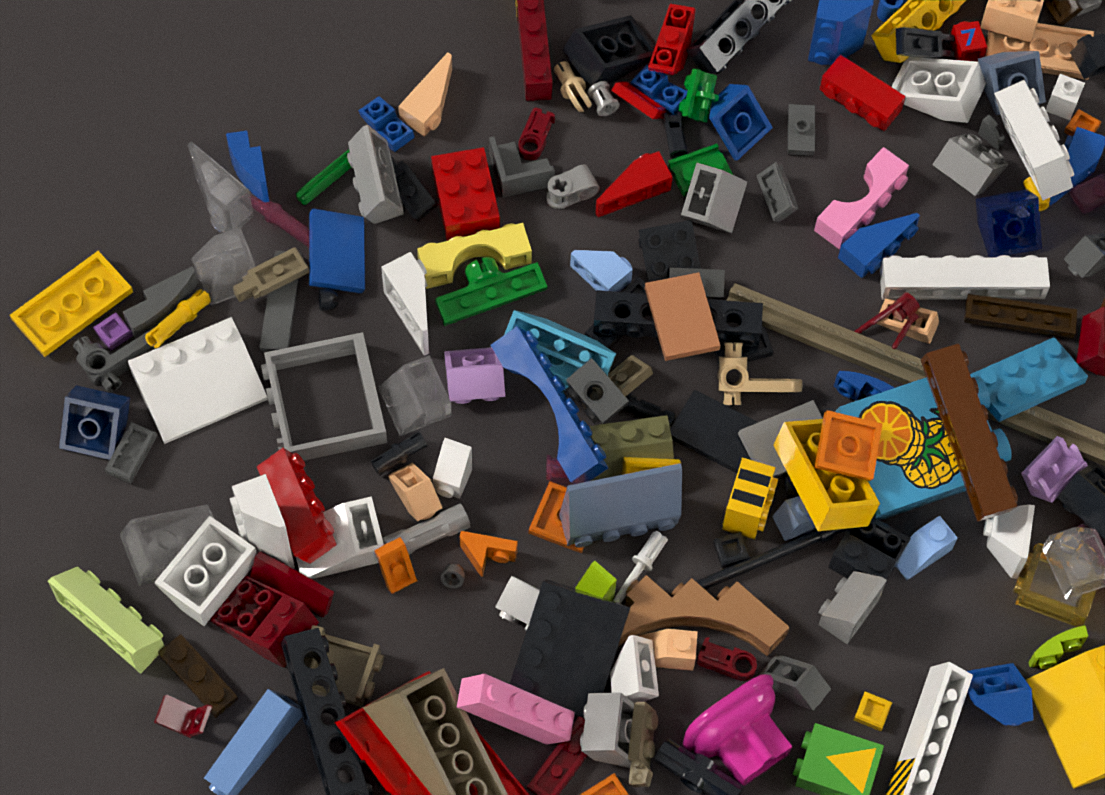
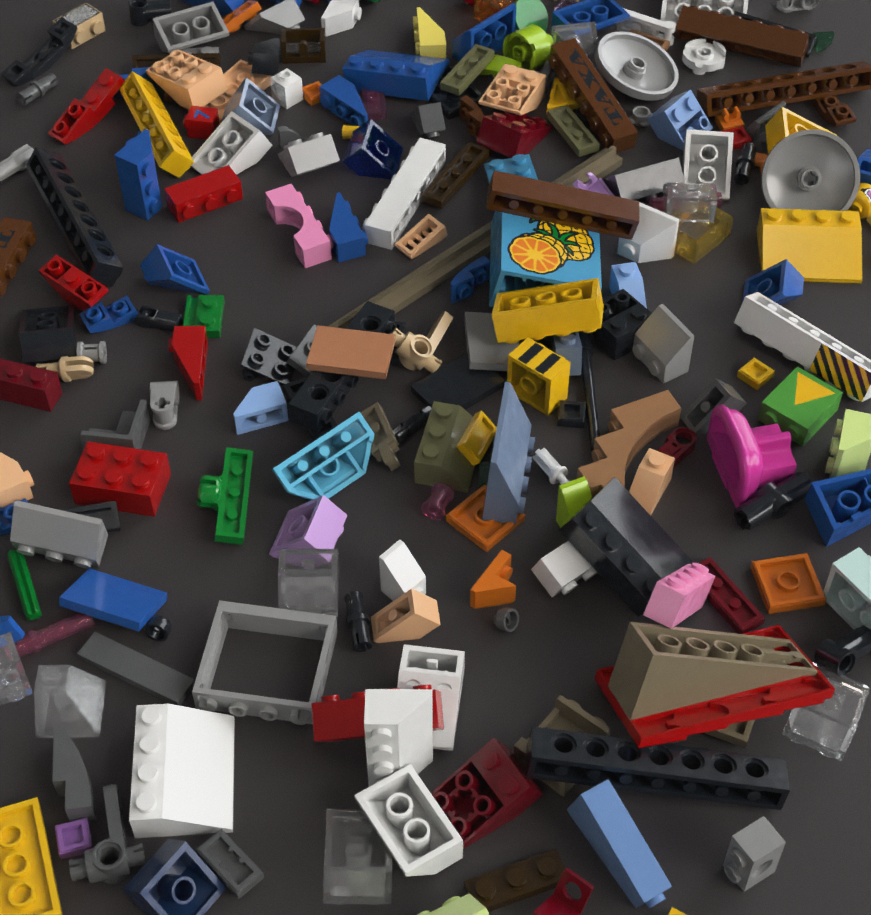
camera: 65 degrees left, 15 degrees down
yellow pin [145,289,211,348] -> none
dark tan hinge [233,247,309,303] -> none
dark red tile [250,551,334,618] -> none
orange plate [374,537,417,594] -> none
white slope [381,252,429,356] -> none
light grey axle [382,504,470,555] -> none
light yellow arch [417,223,532,289] -> none
blue arch [491,326,608,484] -> none
dark red piece [518,108,555,161] -> none
dark grey brick [565,358,629,424] -> none
light grey slope [580,692,634,768] -> none
white slope [610,635,659,703] -> none
red tile [611,82,667,119] -> none
dark tan hinge [628,702,658,787] -> none
green hips [678,69,719,122] -> none
light grey slope [680,163,747,234] -> none
dark grey plate [757,162,799,222] -> none
dark grey plate [787,104,815,156] -> none
orange plate [815,410,883,481] -> none
dark red plant [854,292,920,350] -> none
black hinge [896,27,955,59] -> none
white brick [994,80,1074,200] -> none
lime slope [1029,625,1088,669] -> none

